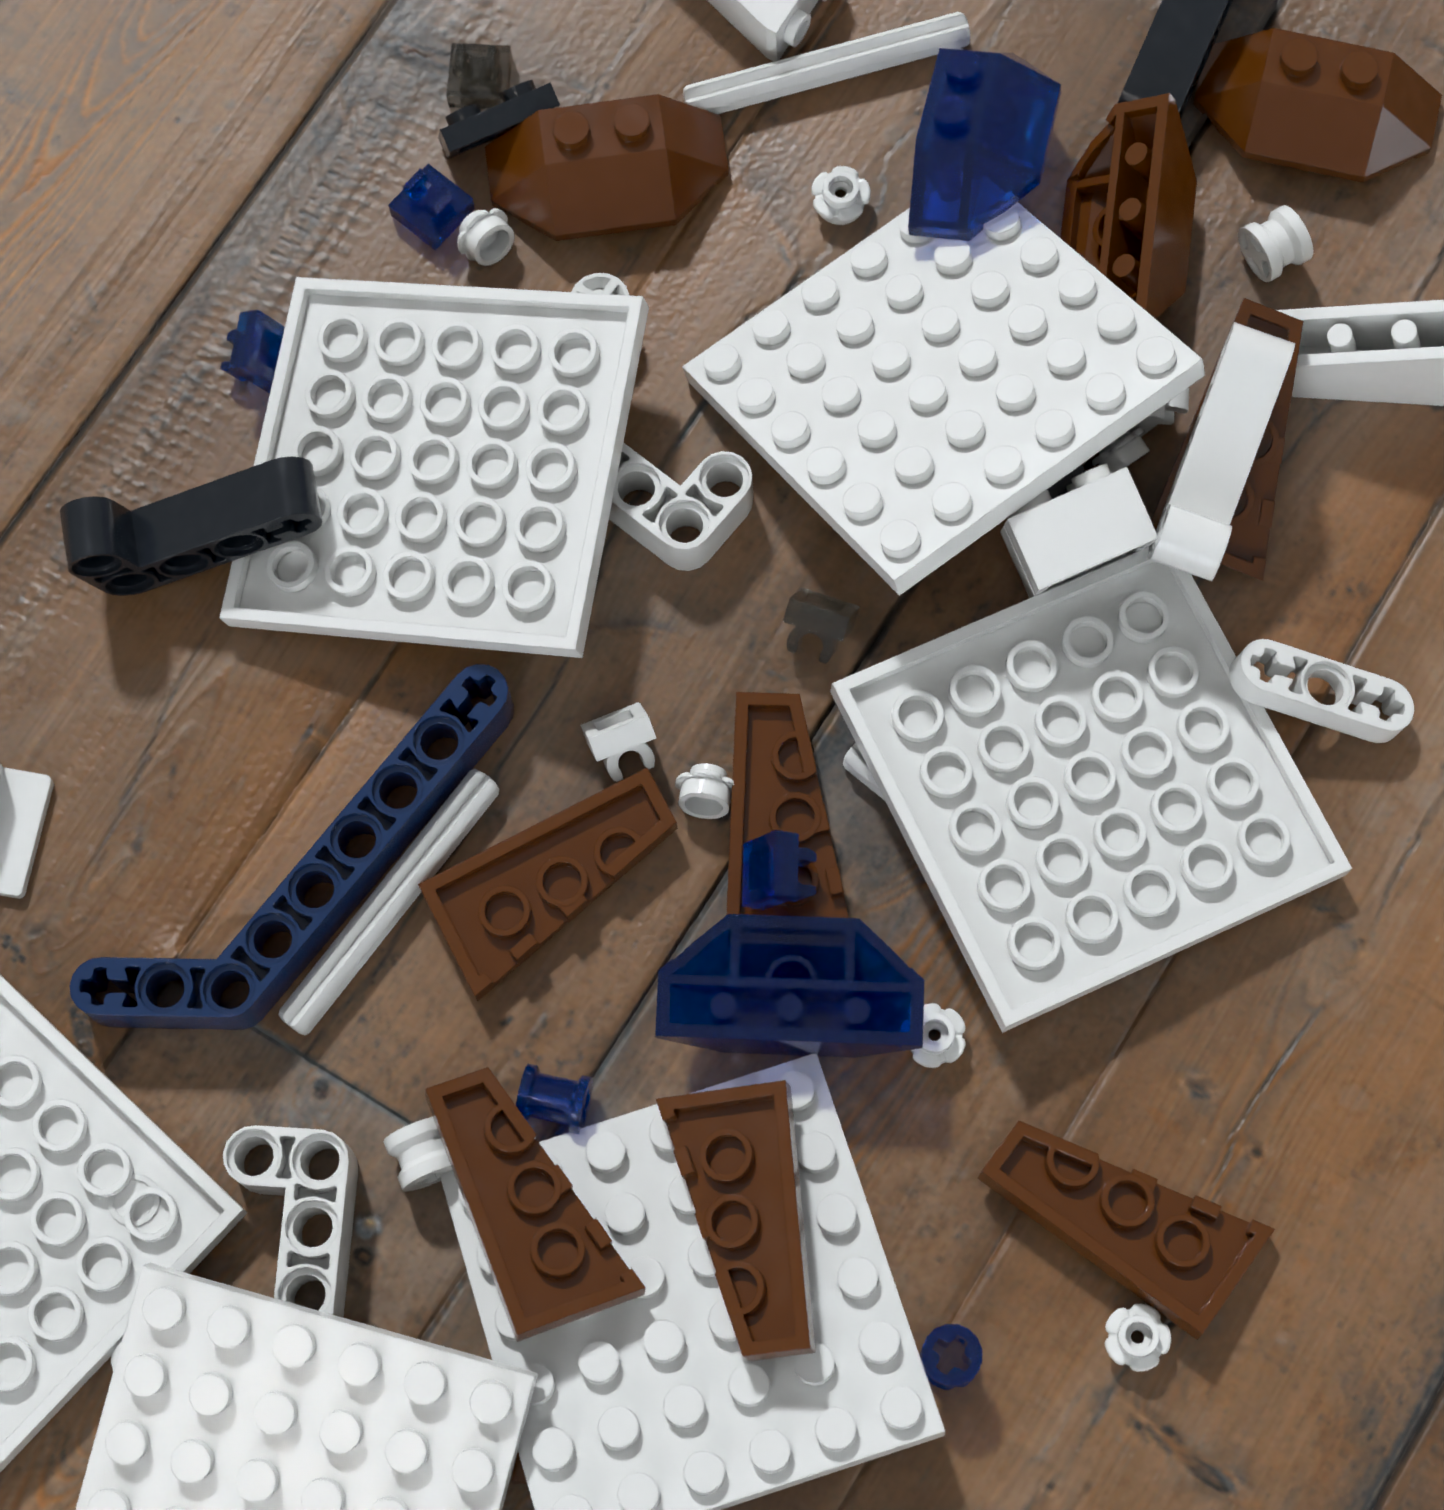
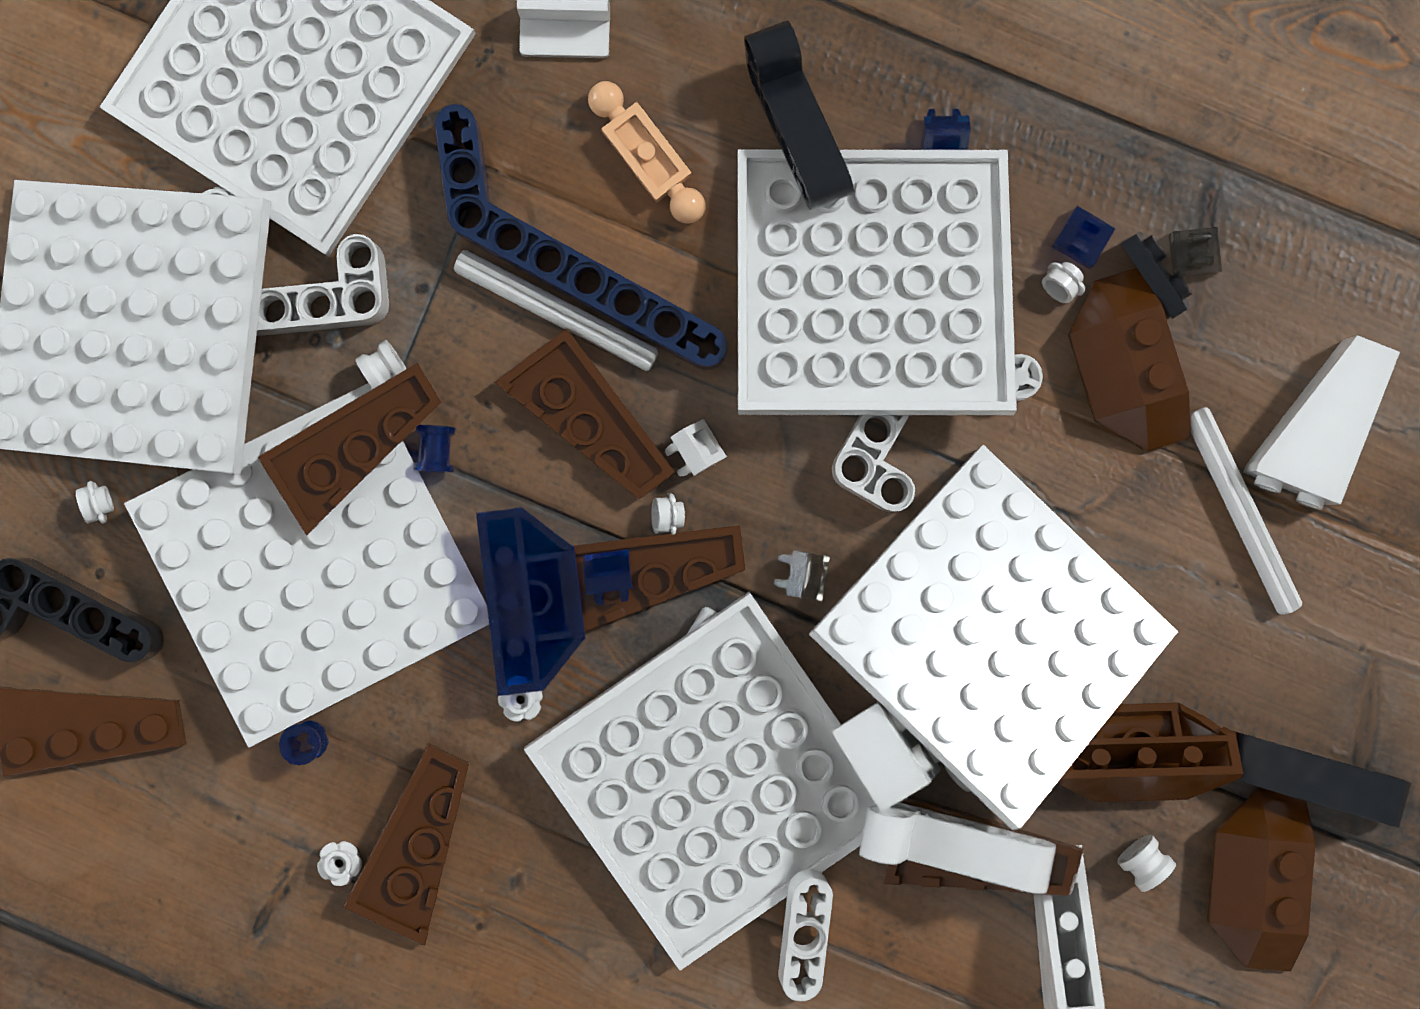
camera: 70 degrees right, 15 degrees up
reddish brown wing [656,1080,816,1361] -> none
white plate [811,166,871,225] -> none
clear blue wedge [908,48,1061,241] -> none
none -> light nougat plate [588,81,705,224]

